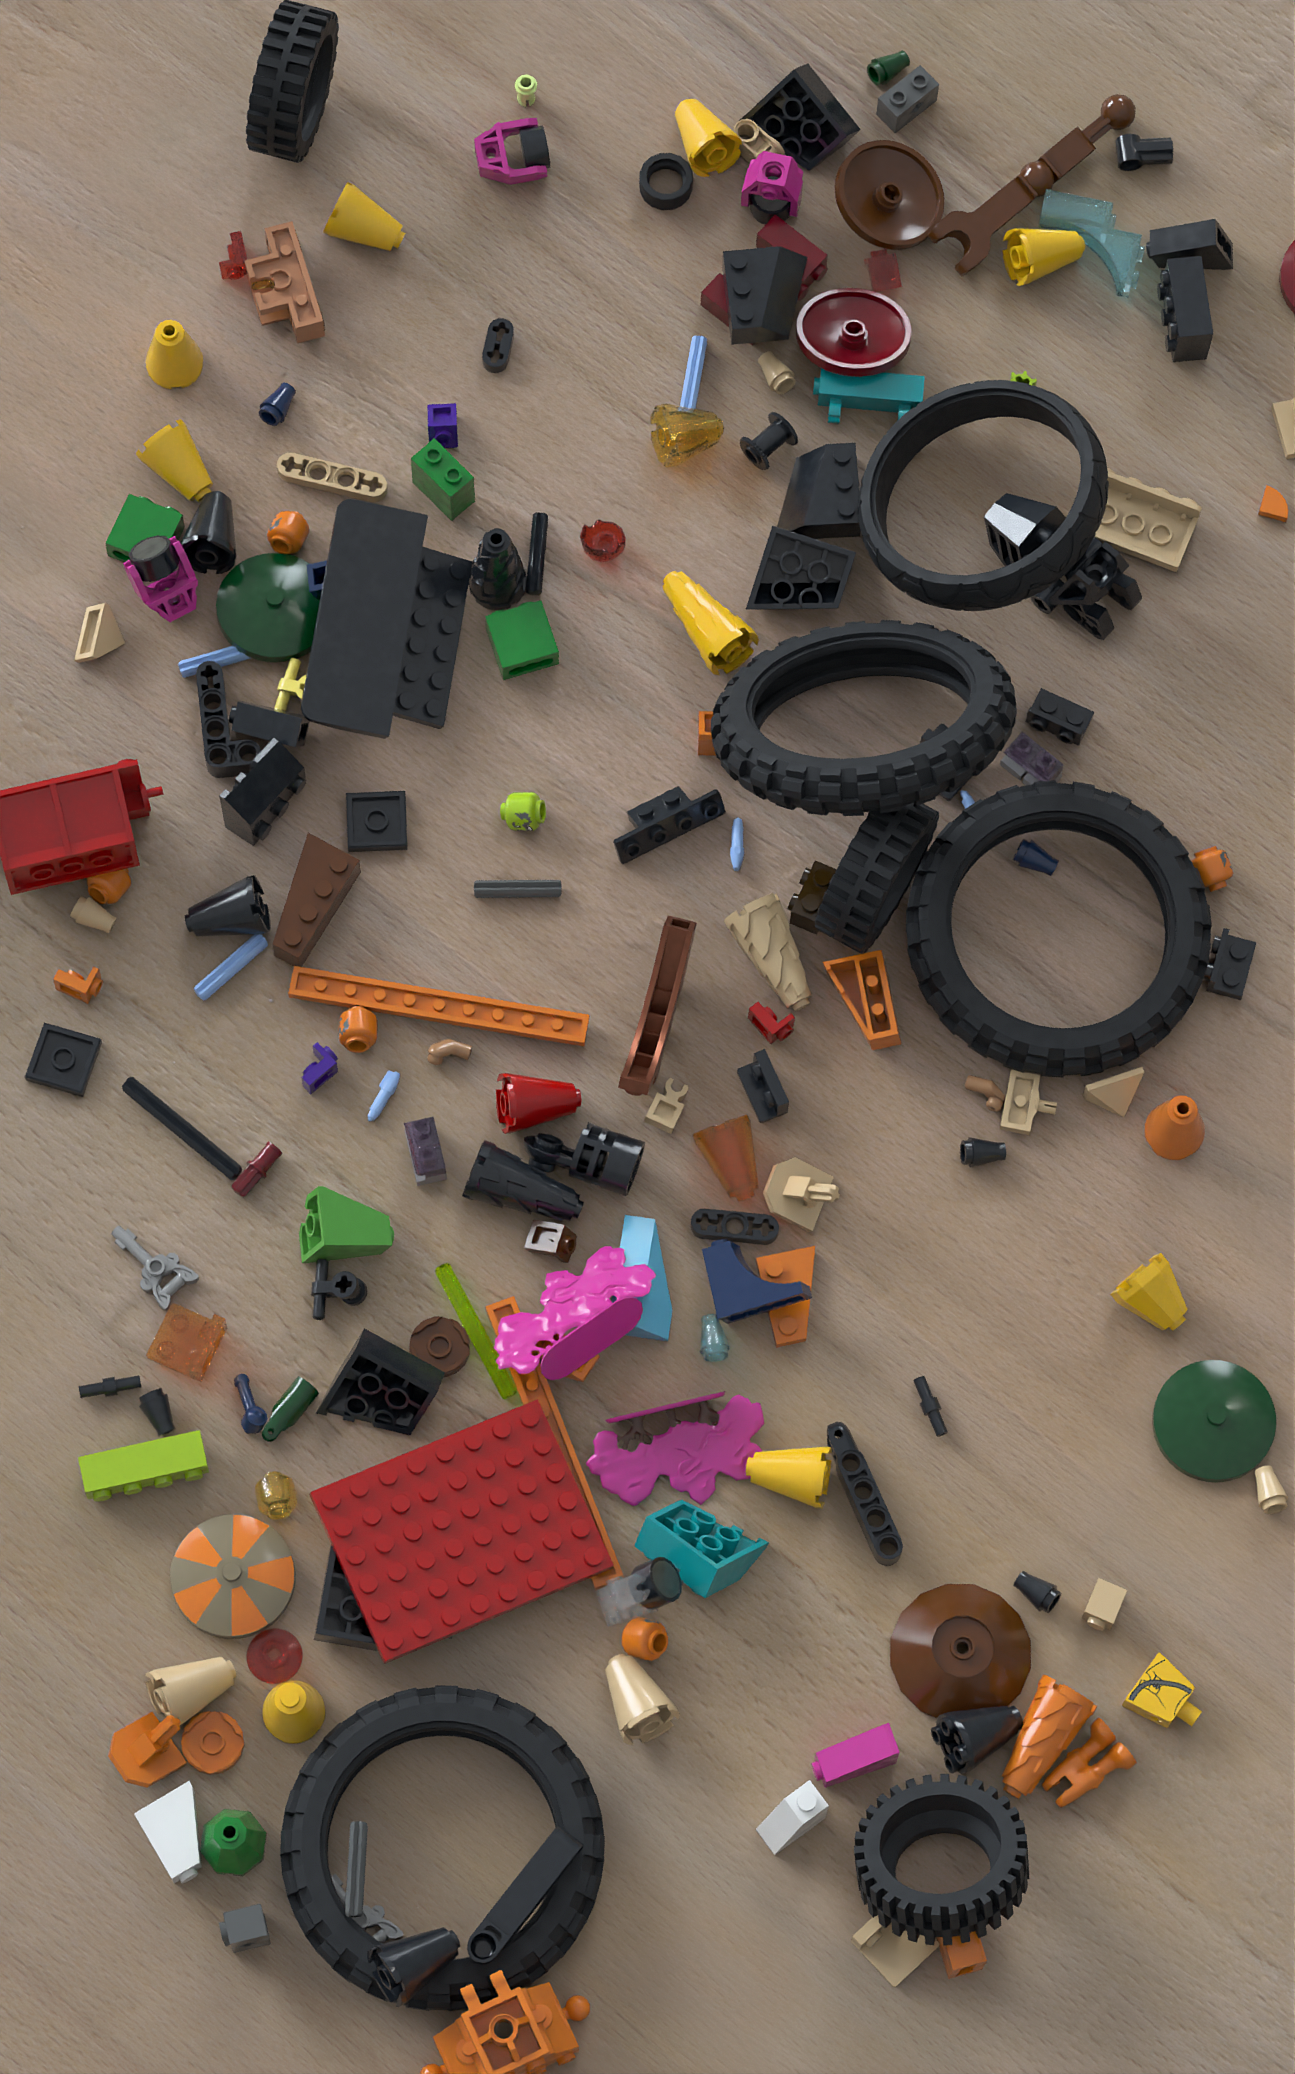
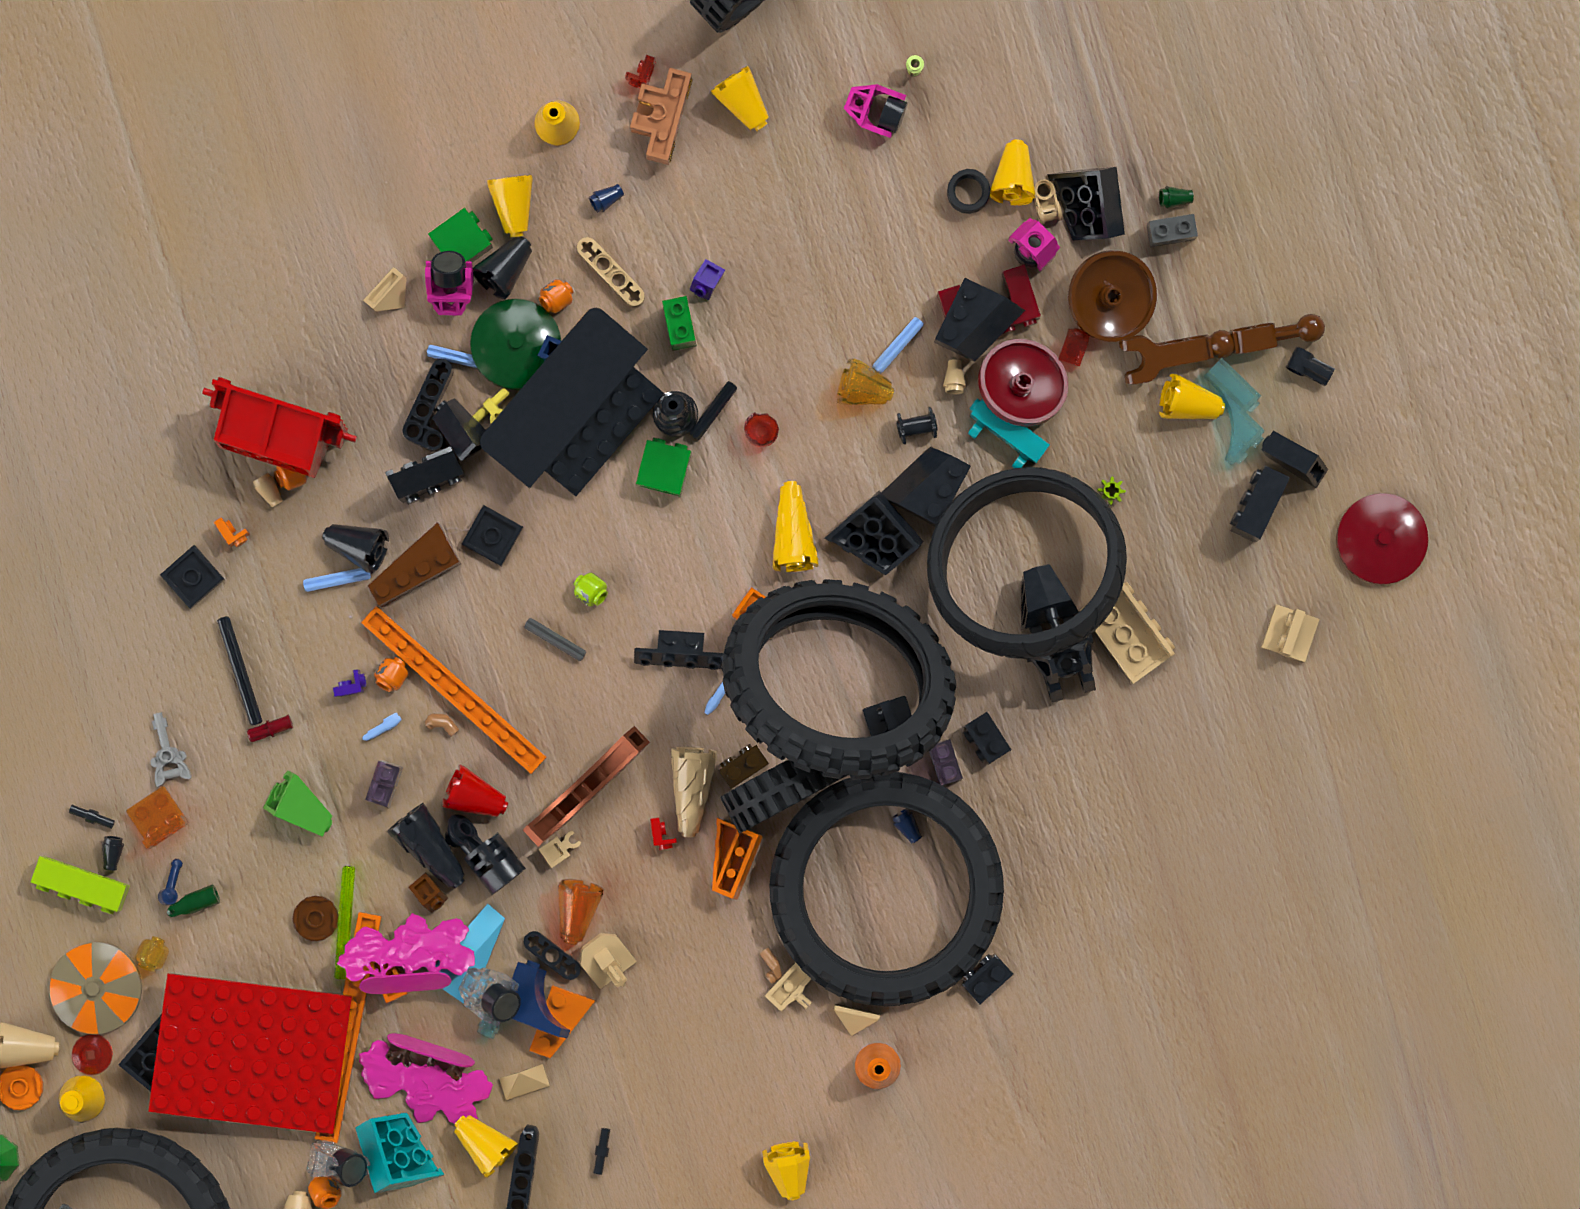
camera: 35 degrees right, 15 degrees up
black piece [311,1259,367,1320] -> none
black wedge [316,1328,445,1435] -> none
black beam [482,318,514,373] -> none
black bracket [737,1049,789,1123] -> none
black cone [960,1137,1006,1167] -> none
orange head [1191,846,1233,892] -> none
orange tile [1258,485,1288,522] -> none
none -> piece [458,968,521,1027]
none -> tan slope [499,1064,550,1100]

